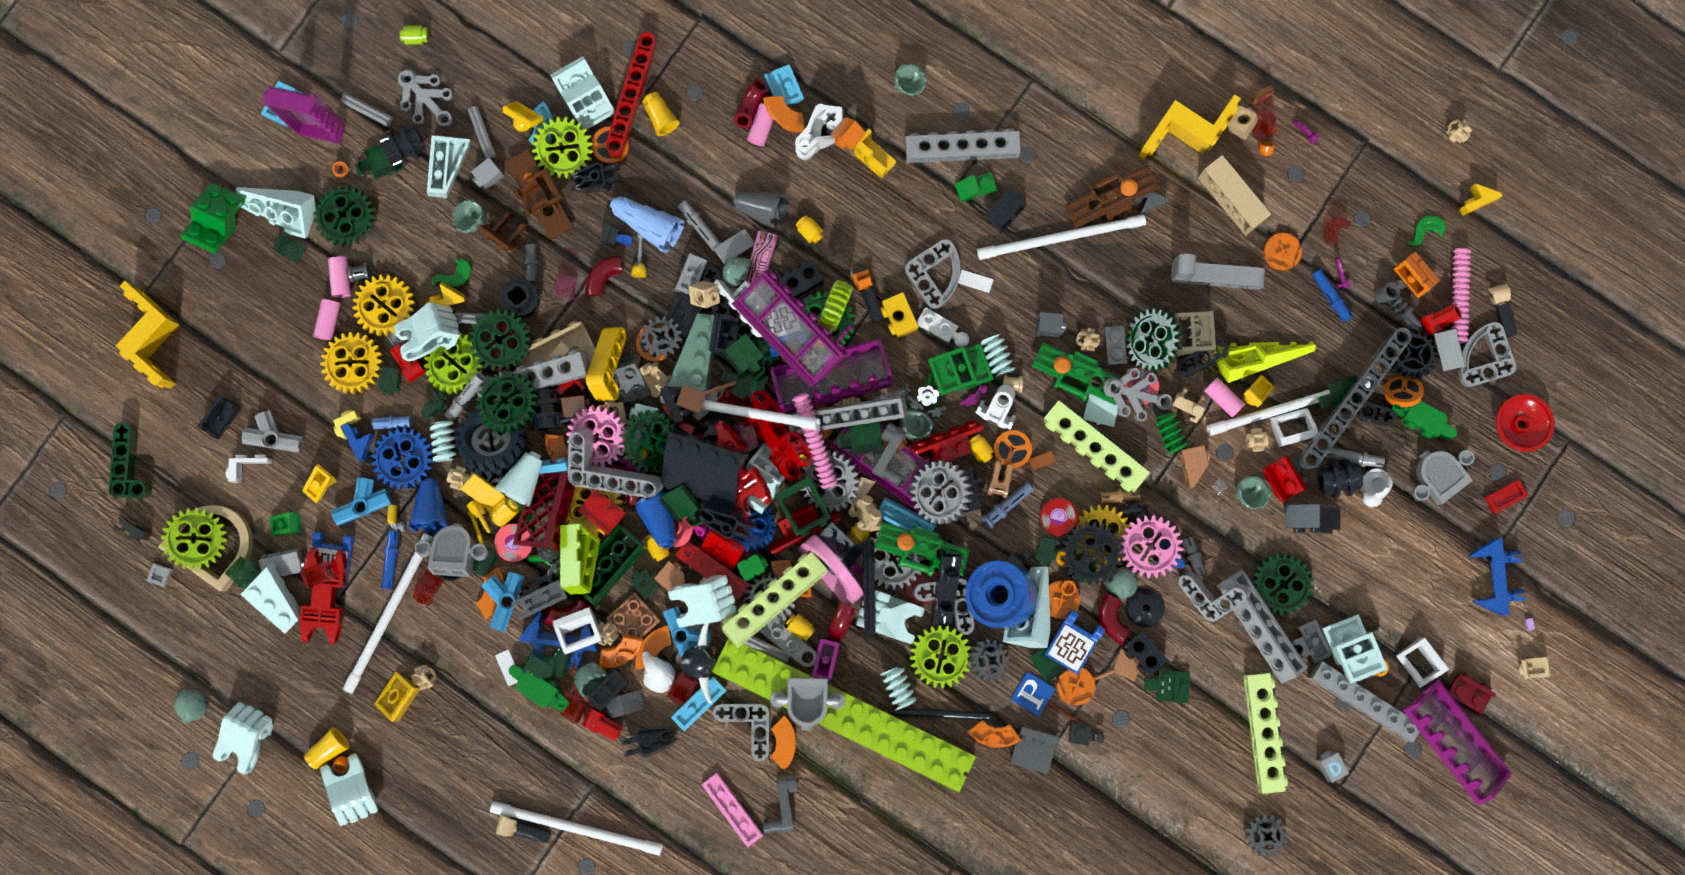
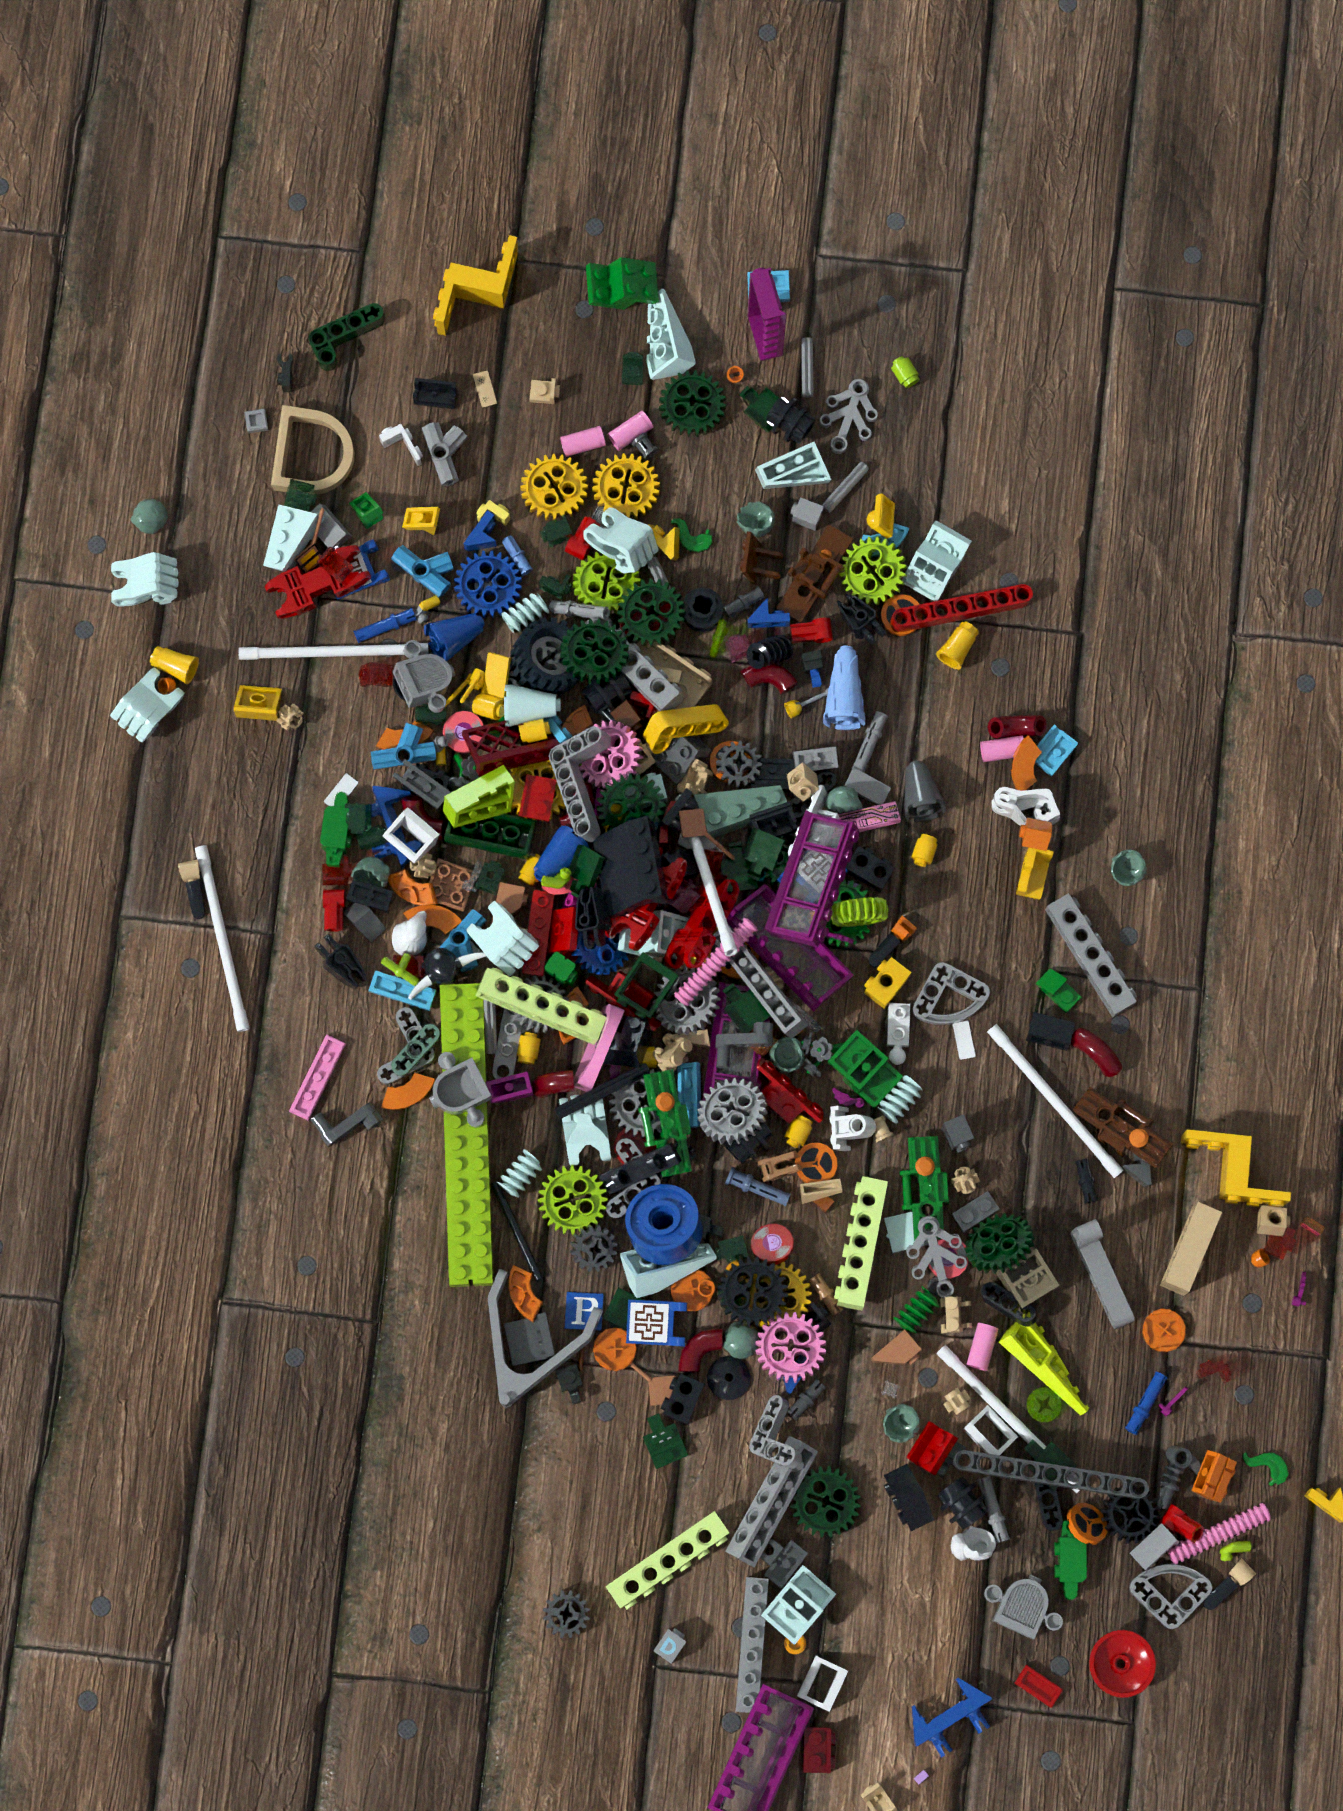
camera: 60 degrees right, 5 degrees down
lime gear [161,508,227,571] -> none
tan gear [447,466,470,490] -> none
yellow tile [1244,375,1275,407] -> none
none -> piece [294,508,324,574]
none -> lime piece [381,953,419,986]
none -> sand green beam [391,1024,440,1076]
none -> arm [433,736,449,766]
none -> clear piece [462,860,482,892]
none -> tan sticker [473,371,497,407]
none -> light grey piece [488,1269,603,1408]
none -> yellow brick [519,718,551,743]
none -> tan bracket [529,378,560,404]
none -> lime arm [541,868,571,889]
none -> clear neon green piece [709,619,729,658]
none -> blue slope [747,598,790,629]
none -> black piece [747,634,793,669]
none -> red piece [790,618,833,643]
none -> tan piece [800,1179,842,1204]
none -> clear neon green gear [1027,1387,1062,1422]
none -> dark red cylinder [1071,1028,1122,1077]
none -> black pin [1075,1159,1098,1204]
none -> lime arm [1219,1541,1251,1561]

